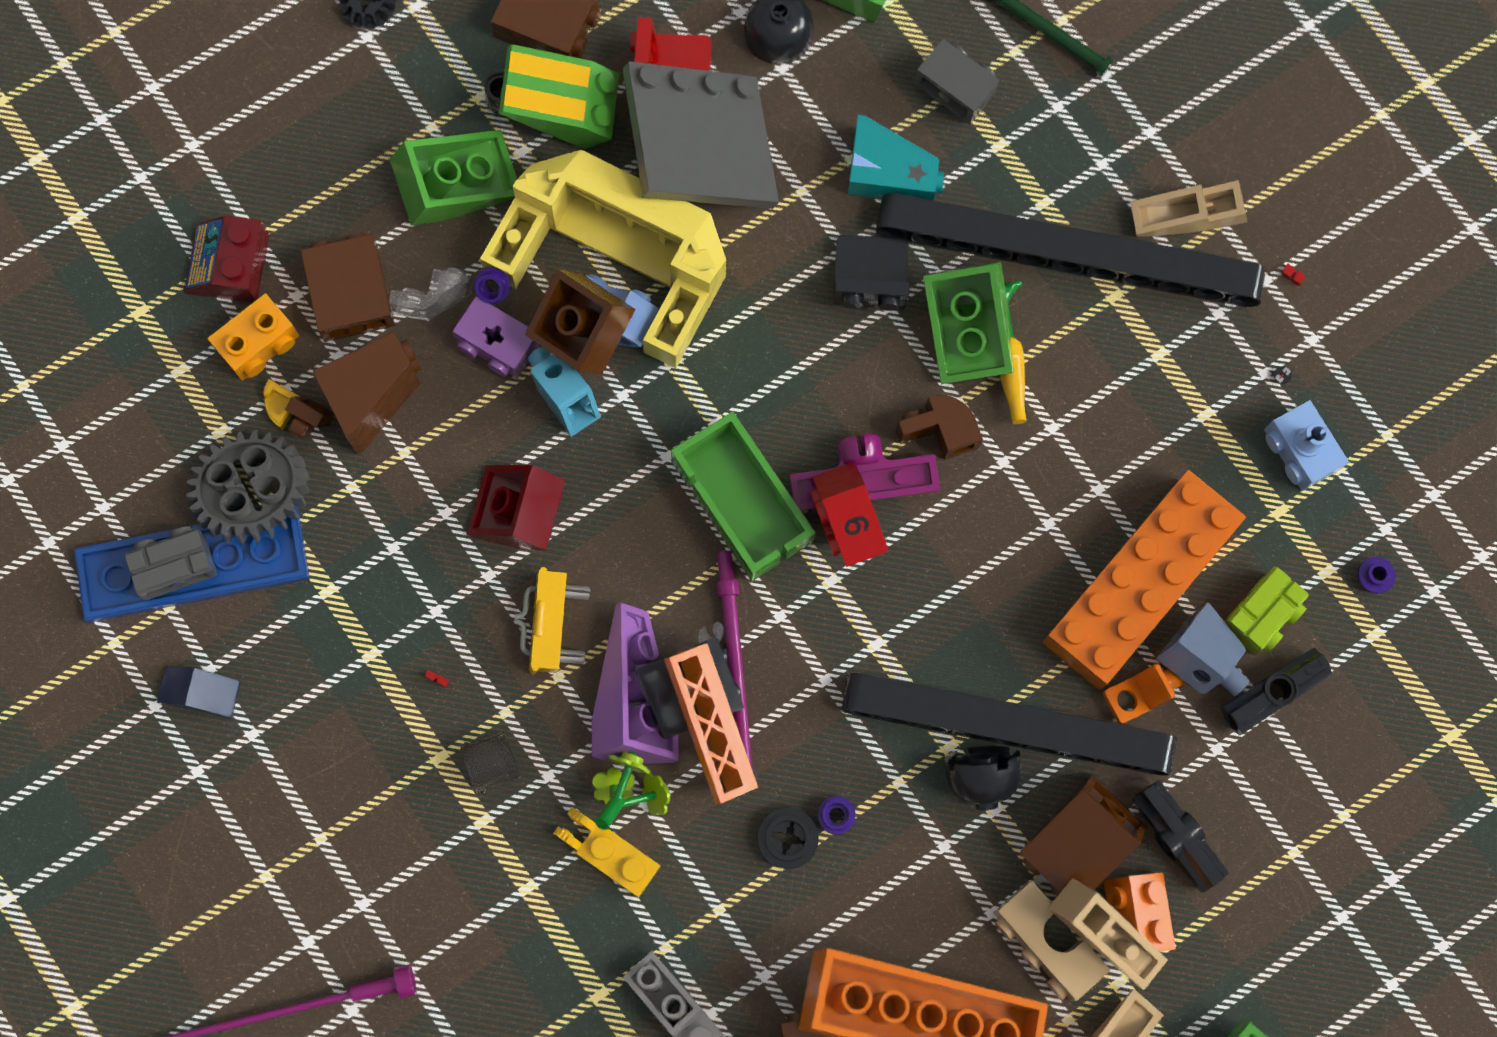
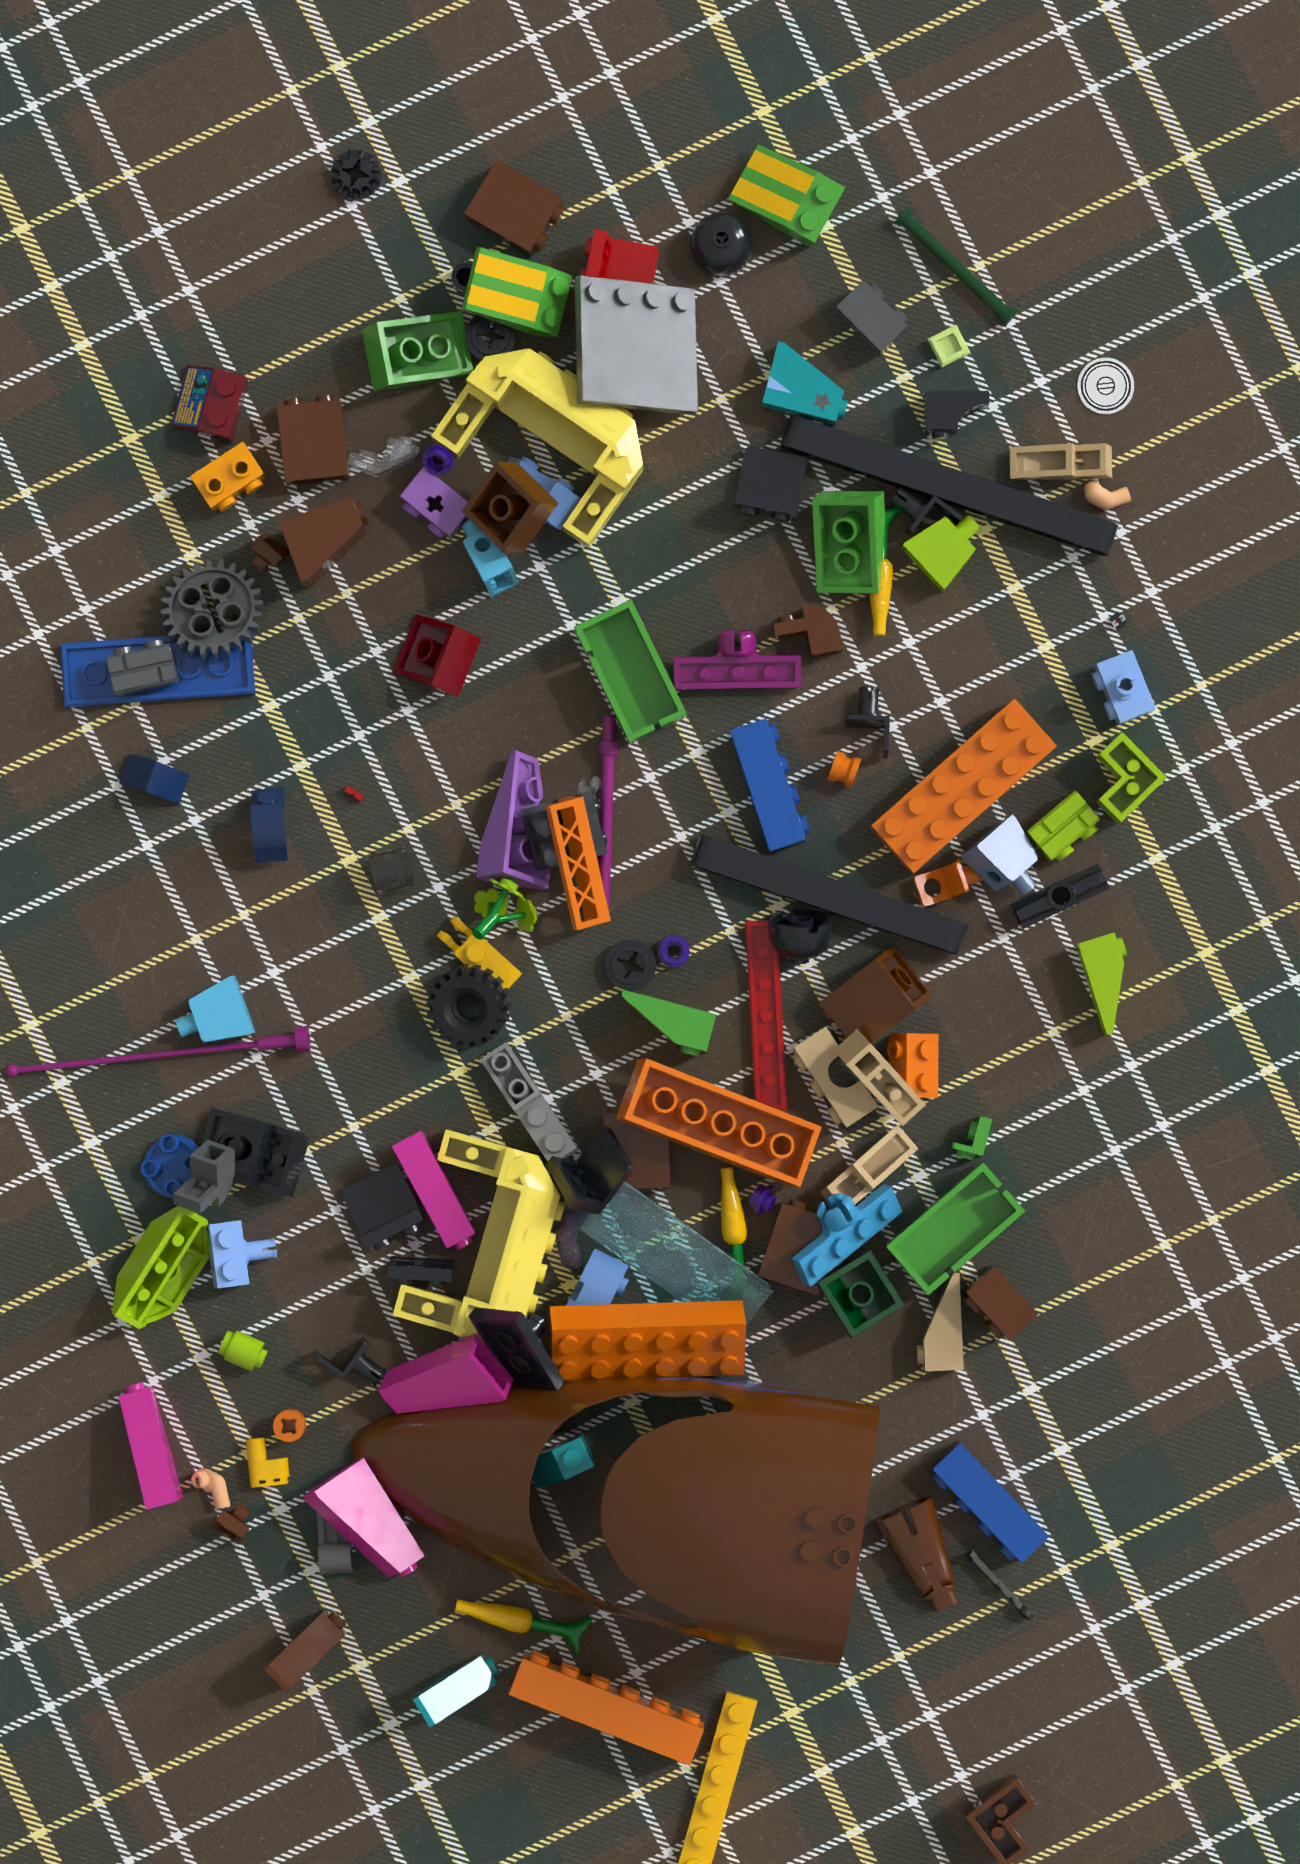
camera: 15 degrees right, 10 degrees up
yellow tile [264,379,298,430] -> none
yellow piece [514,567,591,675] -> none
red brick [810,462,889,567] -> none
black piece [1131,780,1229,893] -> none
red piece [1280,264,1306,286] -> none
dark purple plate [1357,557,1396,594] -> none
none -> medium azure torso [175,976,256,1043]
none -> dark blue brick [250,788,288,863]
none -> black tyre [426,964,511,1049]
none -> black gear [465,315,516,360]
none -> bright green slope [621,990,717,1057]
none -> blue brick [730,718,810,853]
none -> red tile [745,920,787,1111]
none -> orange wheel [827,750,861,788]
none -> black bracket [845,686,890,759]
none -> black bracket [889,486,963,535]
none -> lime torso [901,515,980,592]
none -> black arch [924,391,990,439]
none -> yellowish green tile [927,325,971,368]
none -> bright green bracket [951,1116,992,1161]
none -> lime slope [1075,932,1127,1036]
none -> white sticker [1077,358,1134,414]
none -> light nougat arm [1084,481,1131,510]
none -> lime brick [1096,732,1167,825]

